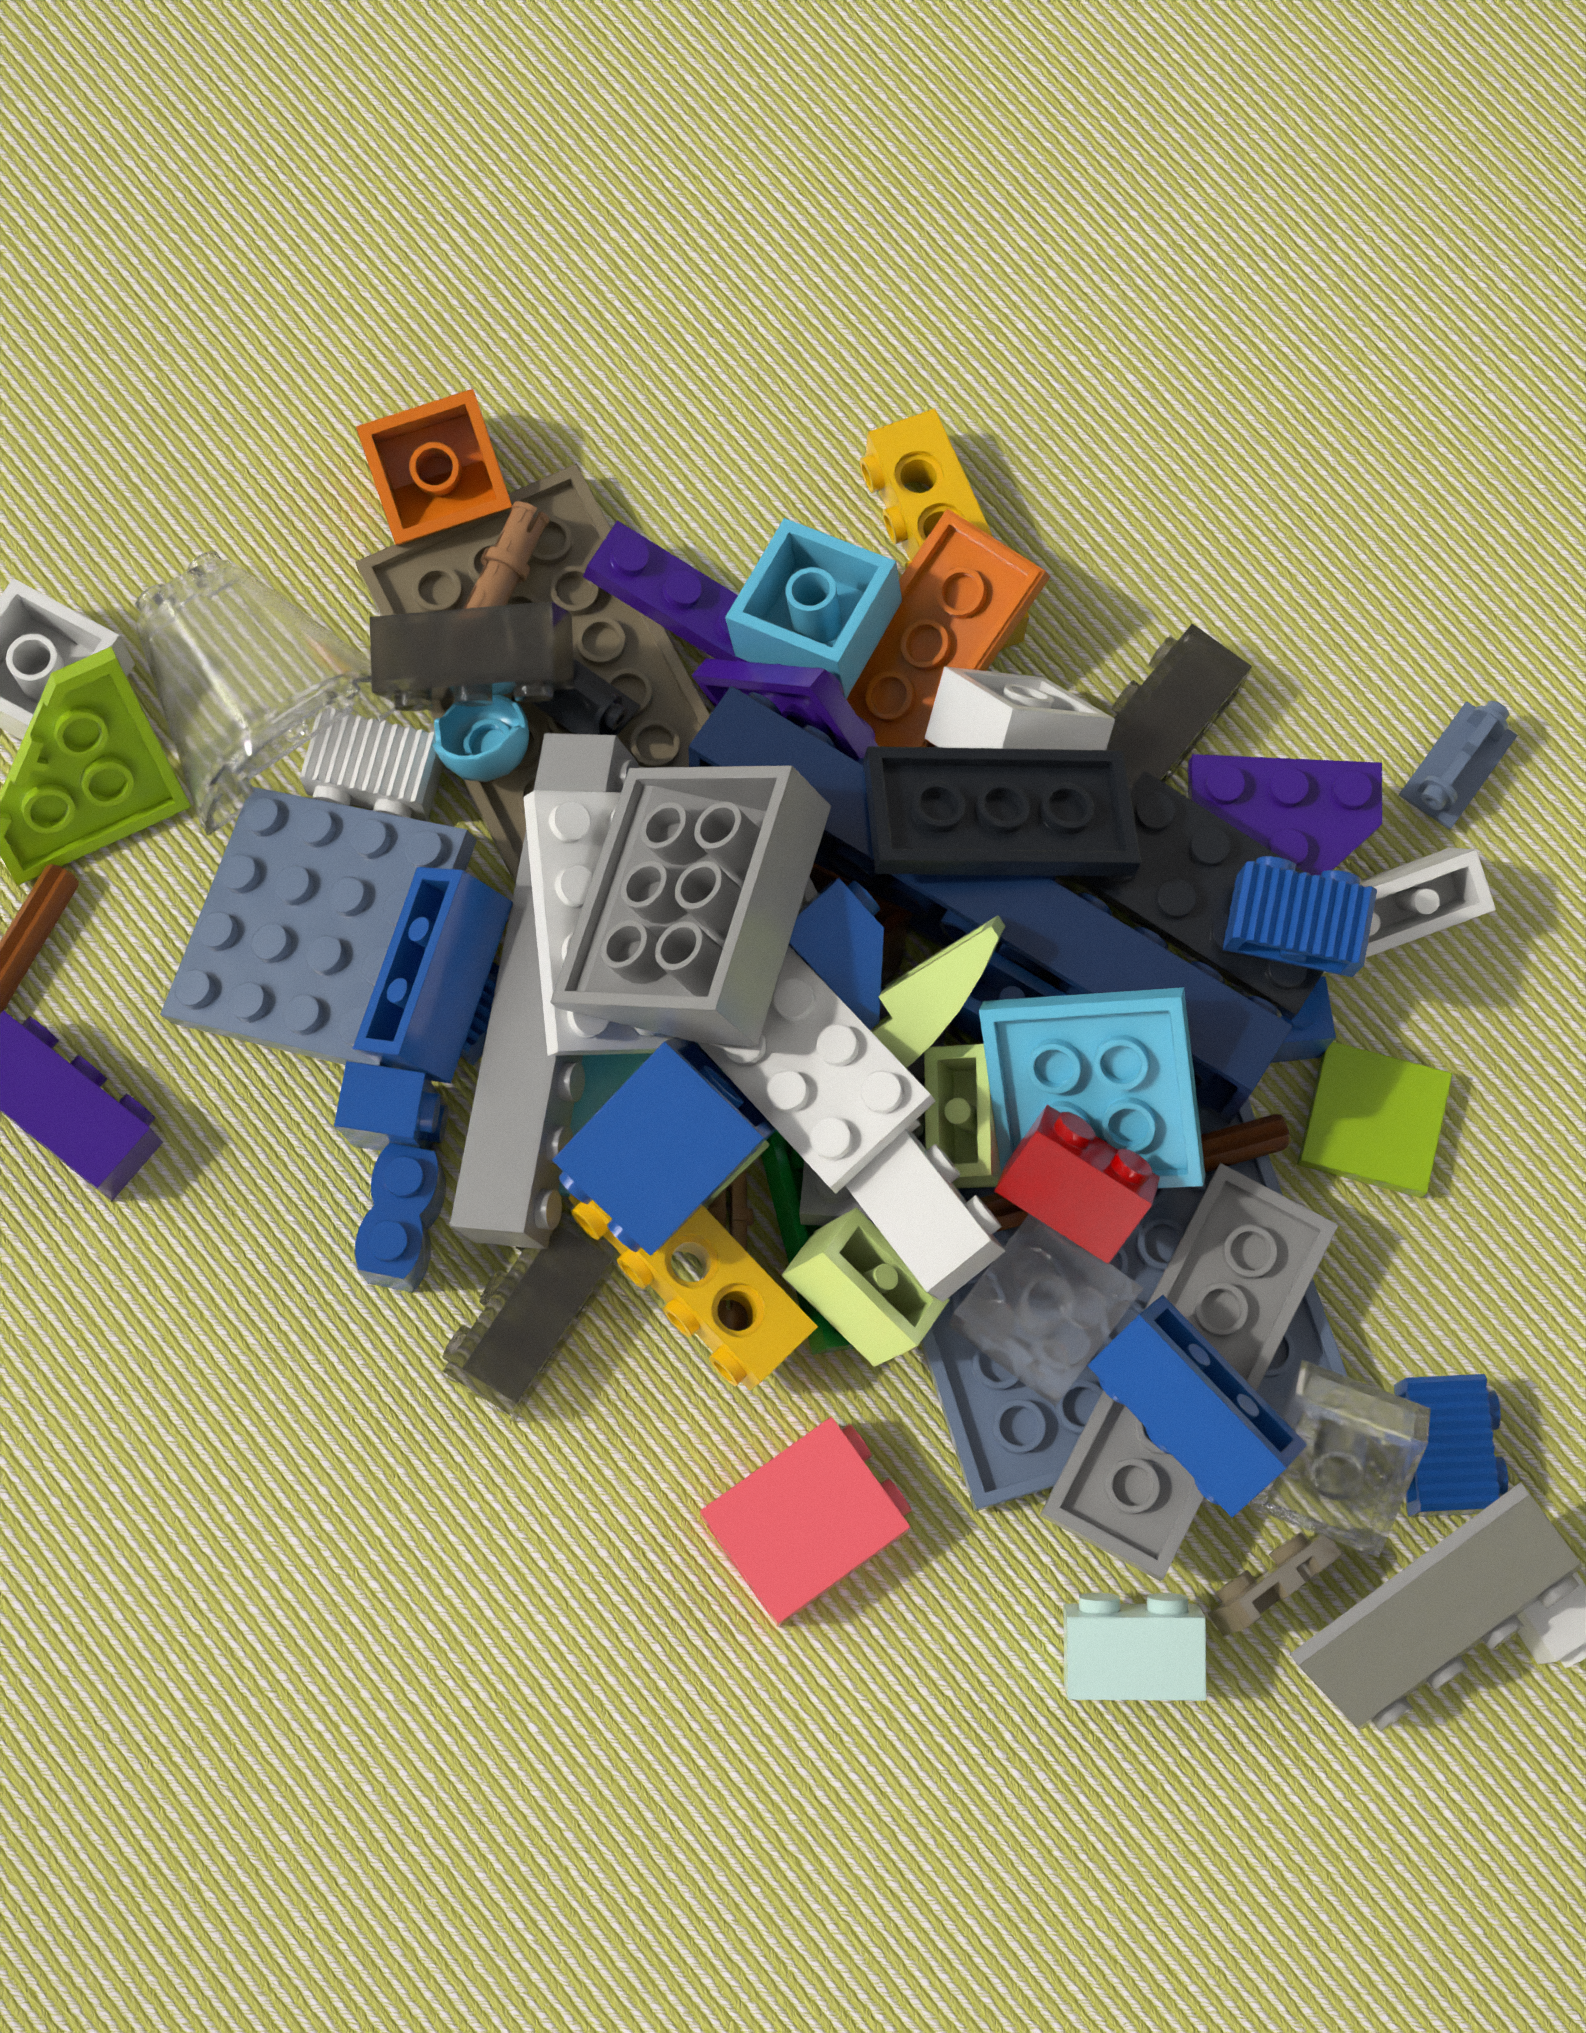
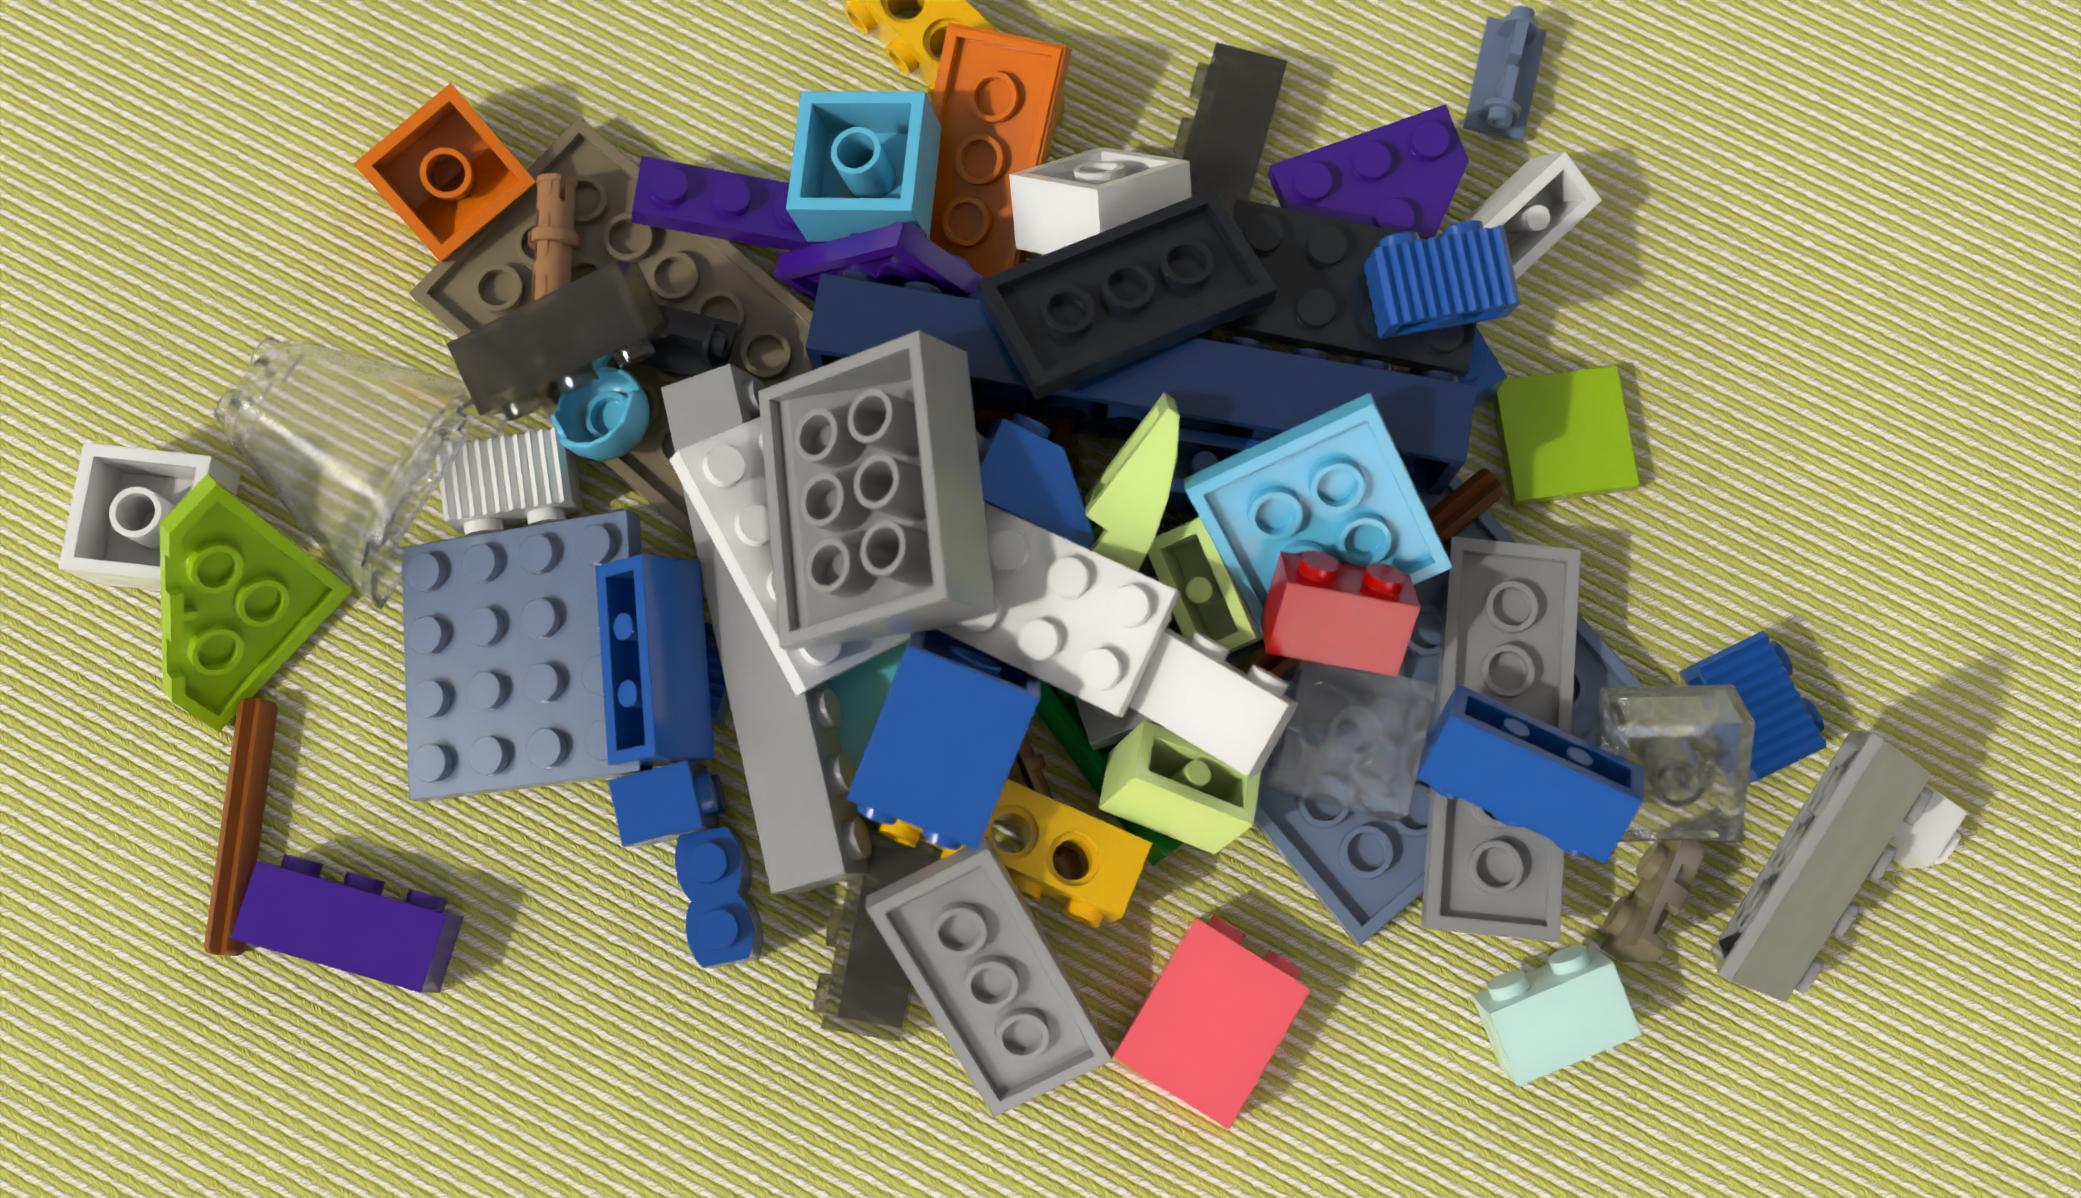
camera: 20 degrees left, 5 degrees up
none -> light grey plate [866,837,1112,1117]

